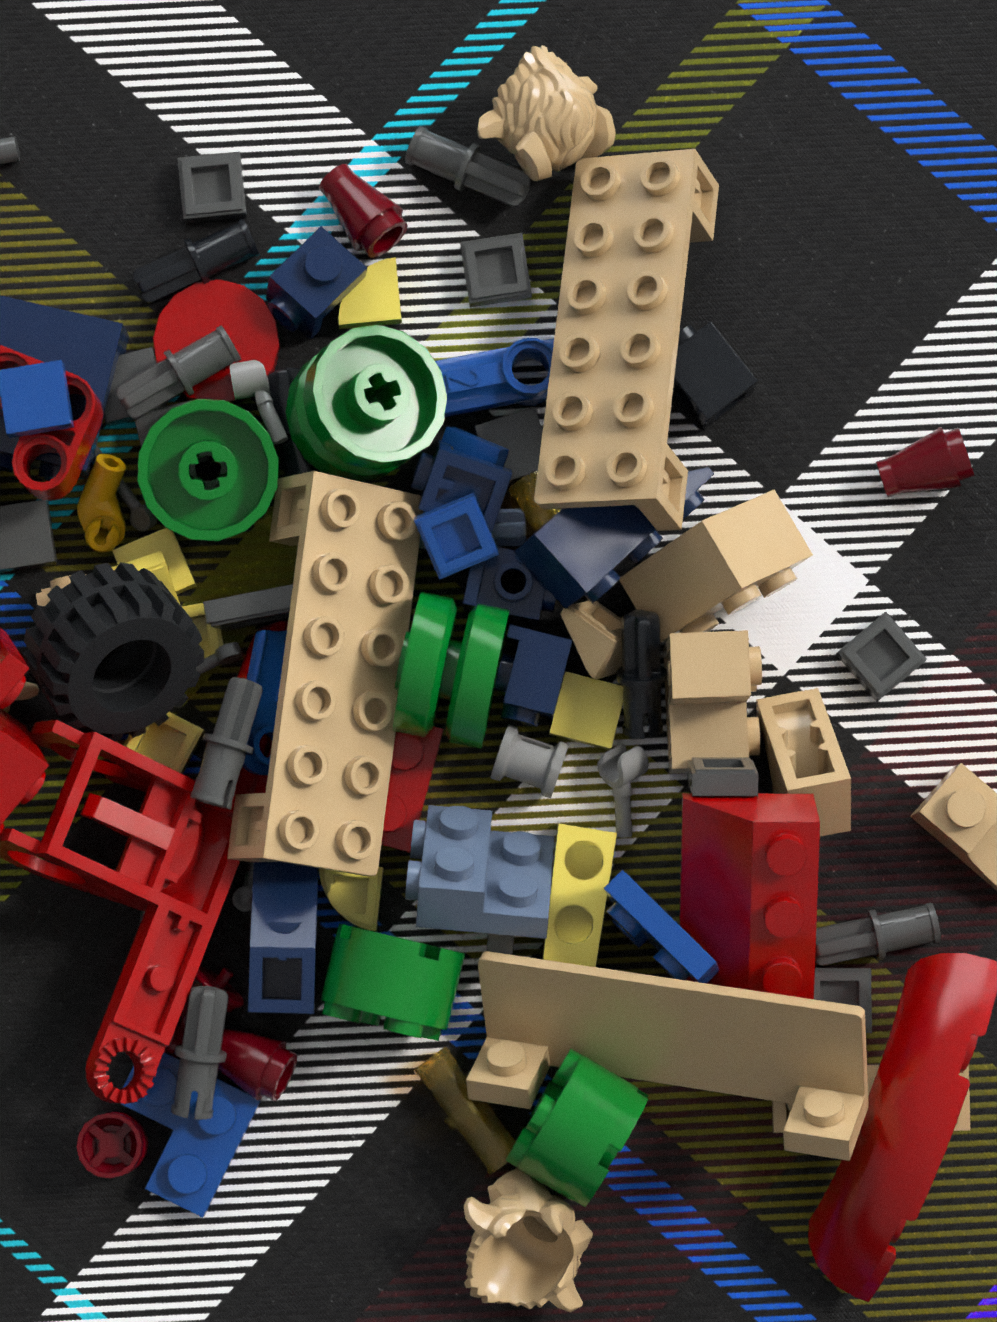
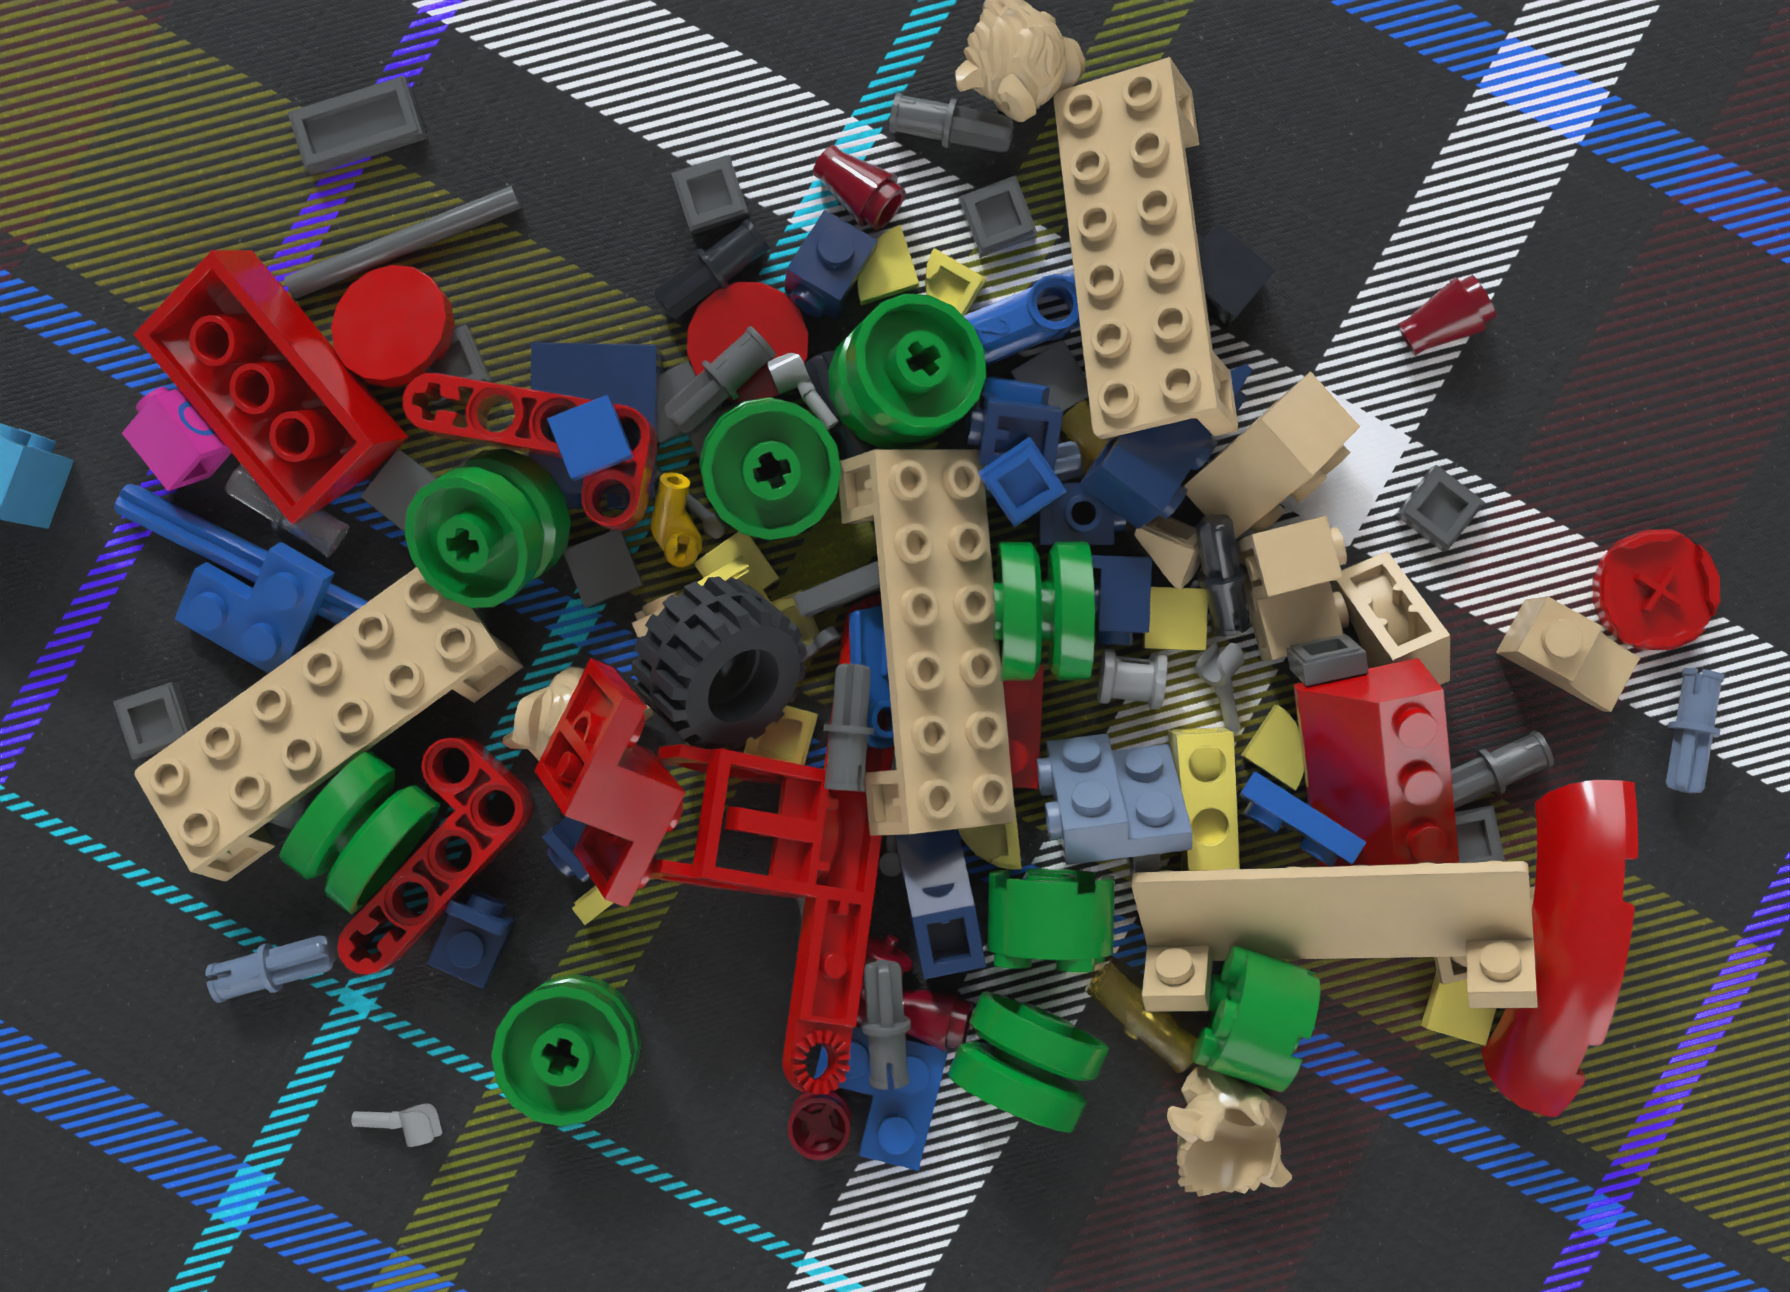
camera: 10 degrees left, 5 degrees up
none -> light yellow tile [925,248,987,316]
none -> green wheel [947,991,1110,1133]
none -> light yellow tile [1241,705,1304,791]
none -> light yellow tile [1421,971,1496,1046]

